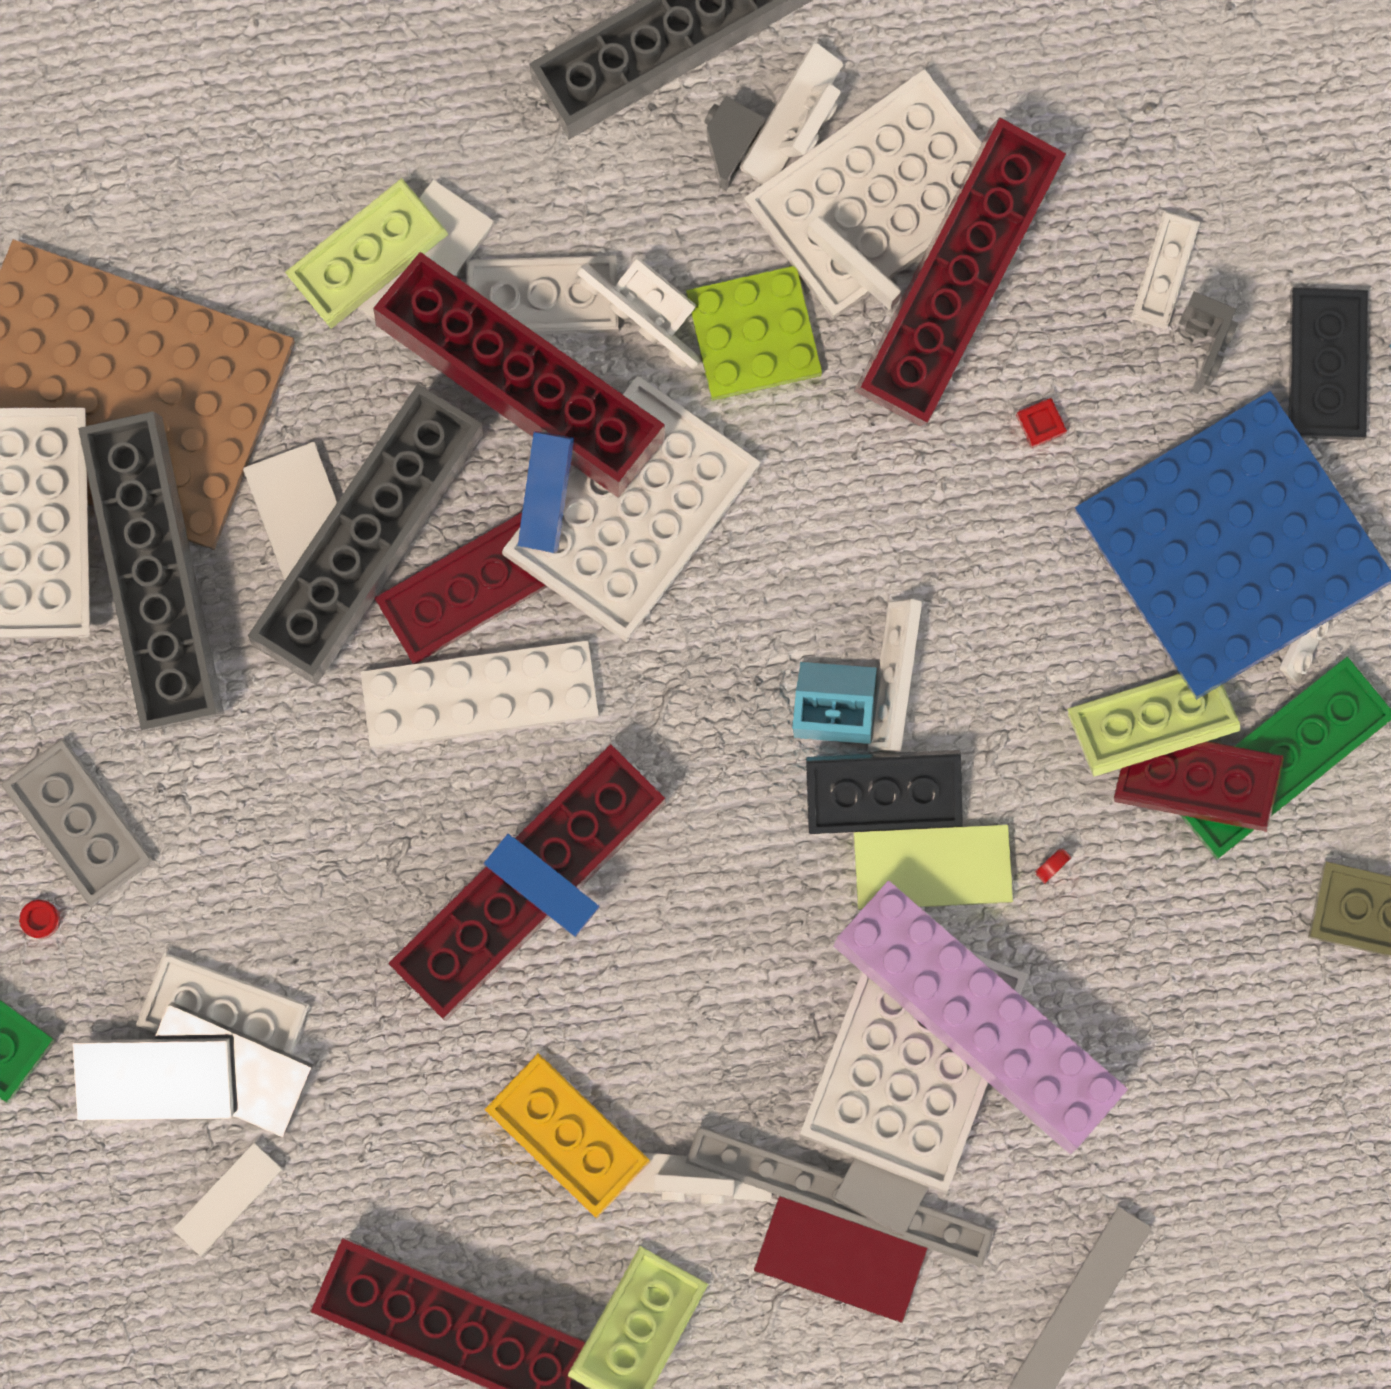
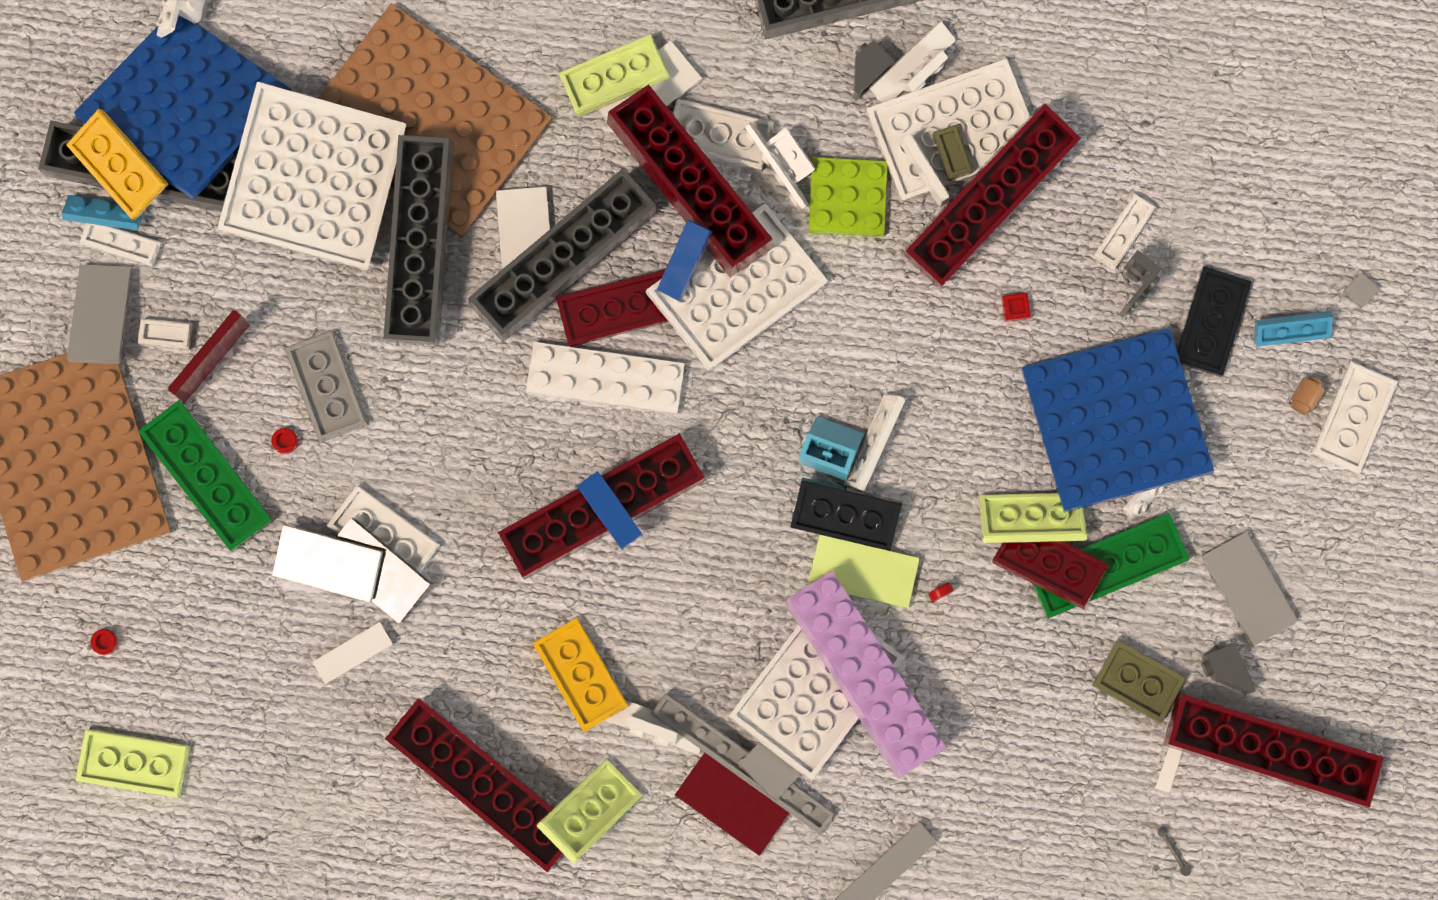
camera: 10 degrees right, 0 degrees up
none -> olive tile [932,125,973,181]

